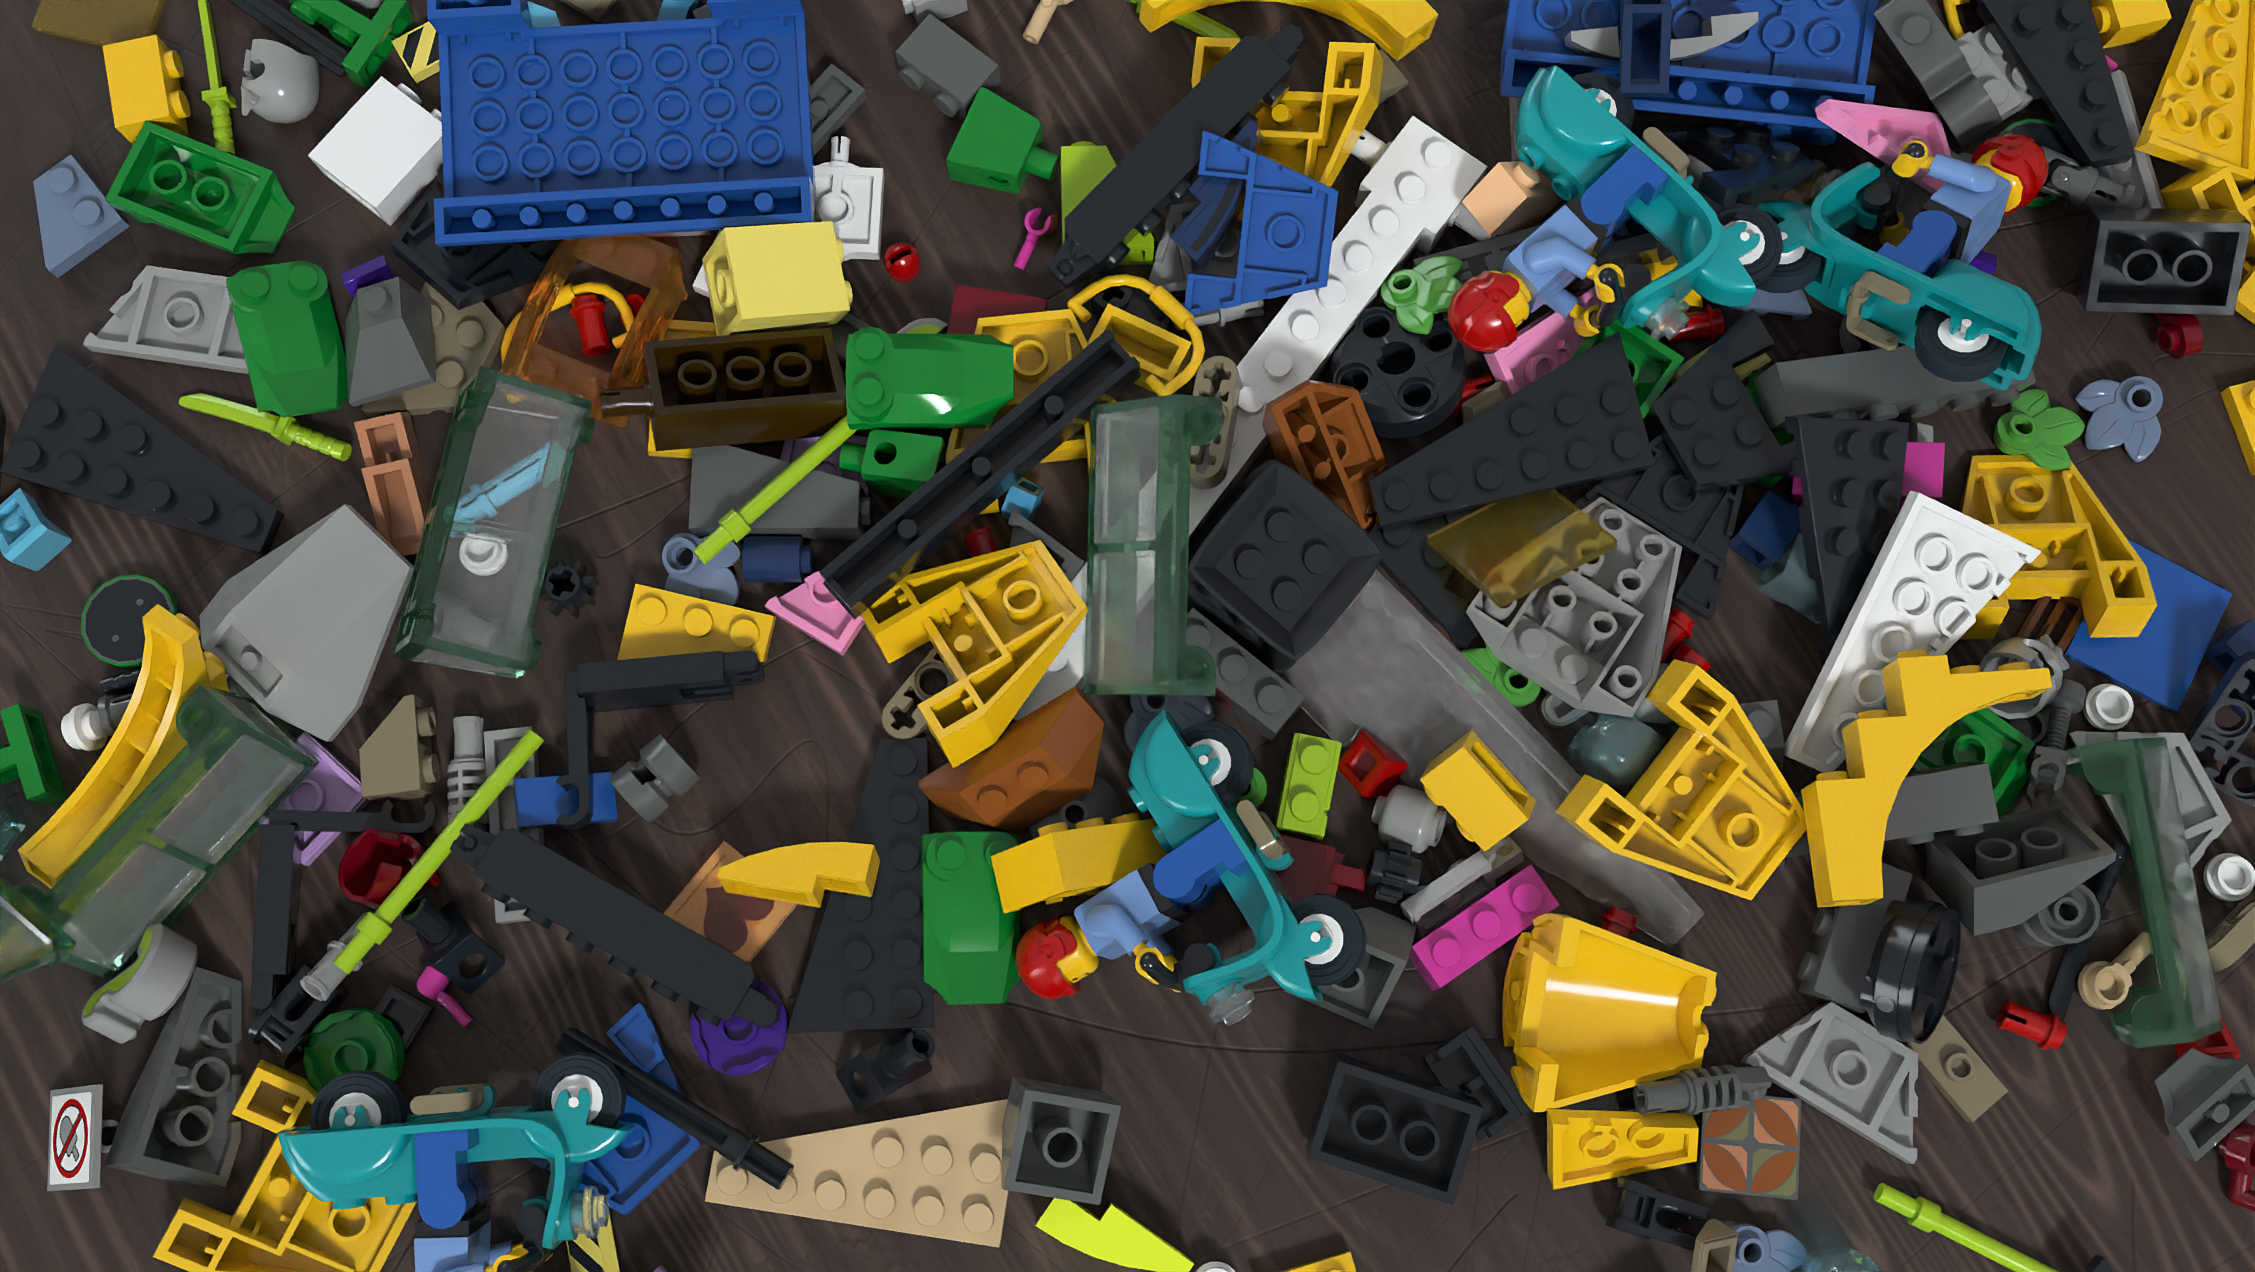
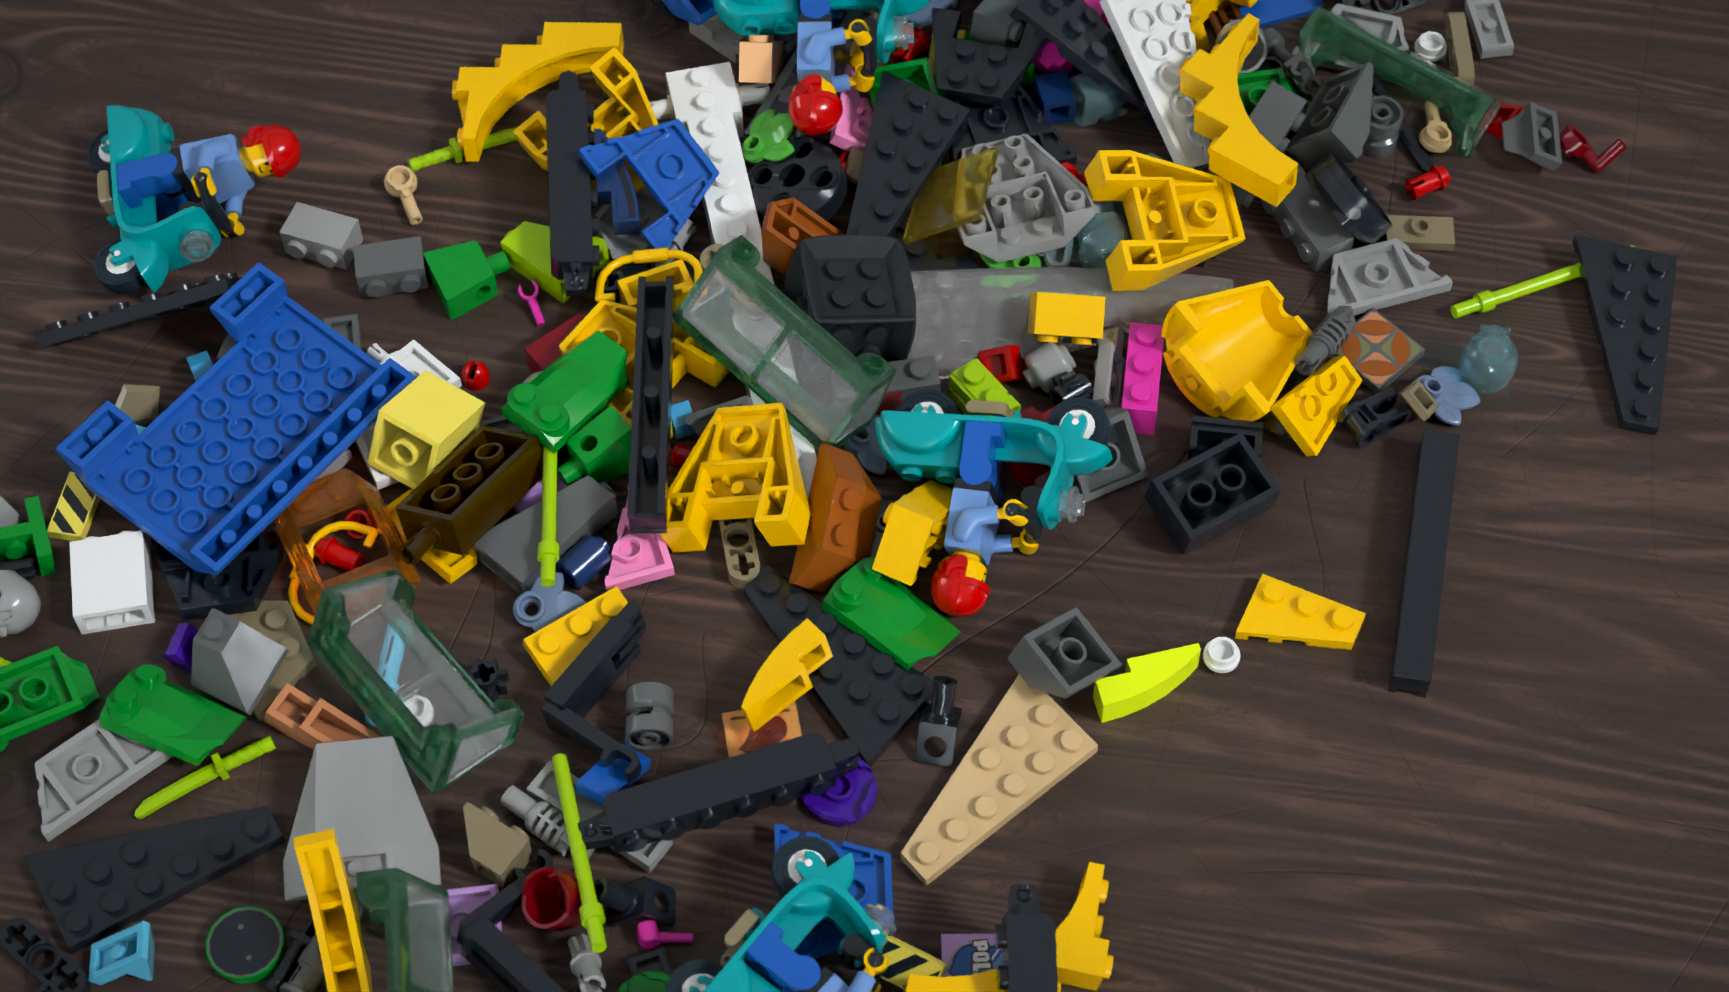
camera: 45 degrees left, 20 degrees down
black axle [556,1027,794,1190] -> none
white plate [2083,684,2134,731] -> none

